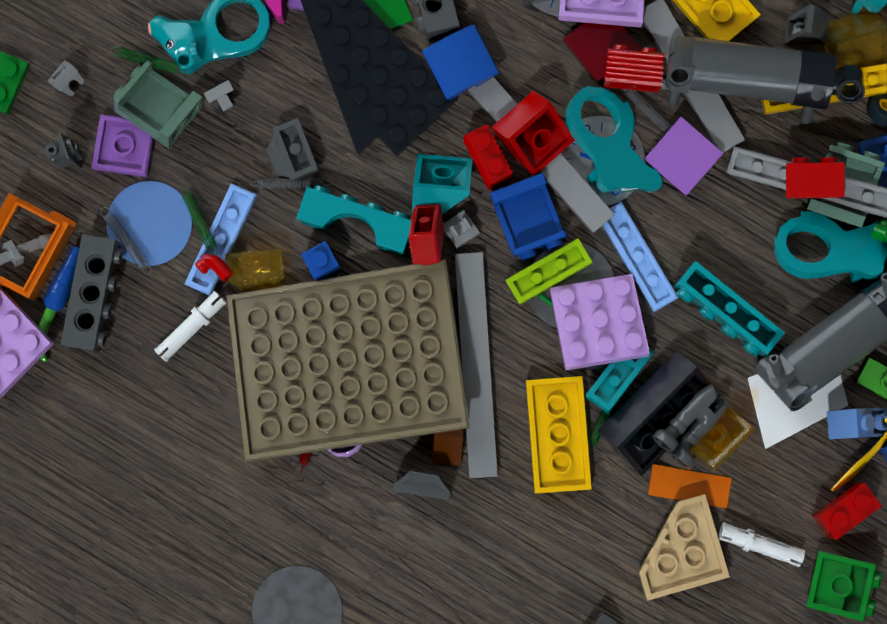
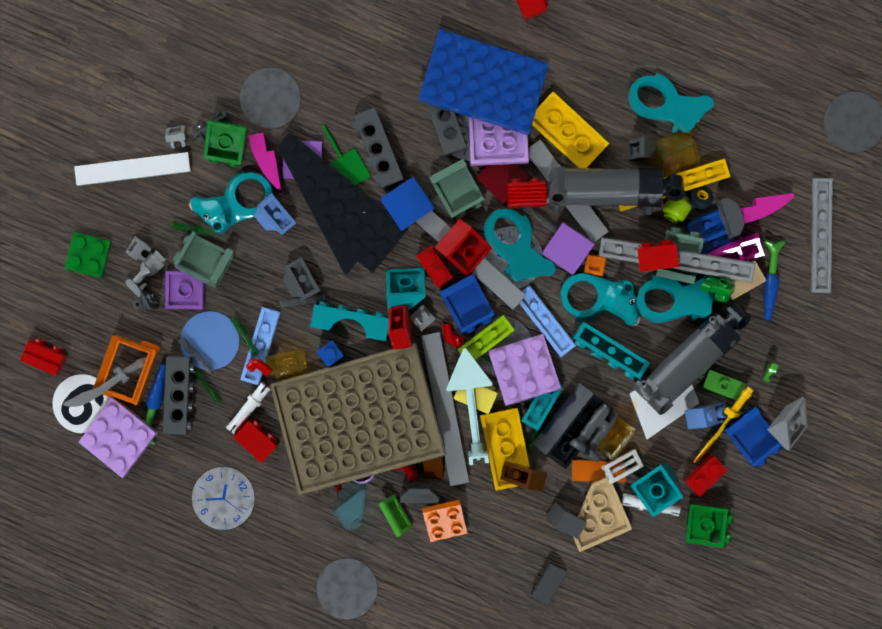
camera: 10 degrees left, 5 degrees up
light grey tile [204,80,234,112] -> none
none -> light grey piece [125,250,167,297]
none -> flat silver sticker [192,467,255,530]
none -> green piece [193,366,224,408]
none -> red brick [233,419,279,463]
none -> medium blue slope [254,193,296,235]
none -> clear light blue slope [333,487,367,530]
none -> bright green plate [379,494,413,537]
none -> red arm [394,464,418,481]
none -> orange plate [422,500,468,542]
none -> sand green panel [429,159,485,220]
none -> red arm [442,323,465,348]
none -> light aqua piece [446,348,492,465]
none -> light yellow brick [453,386,498,414]
none -> reddish brown slope [500,461,547,491]
none -> dark grey slope [546,502,587,539]
none -> teal animal [559,273,641,326]
none -> orange tile [584,254,606,276]
none -> white tile [601,449,643,484]
none -> teal slope [631,461,684,517]
none -> lime head [663,196,692,223]

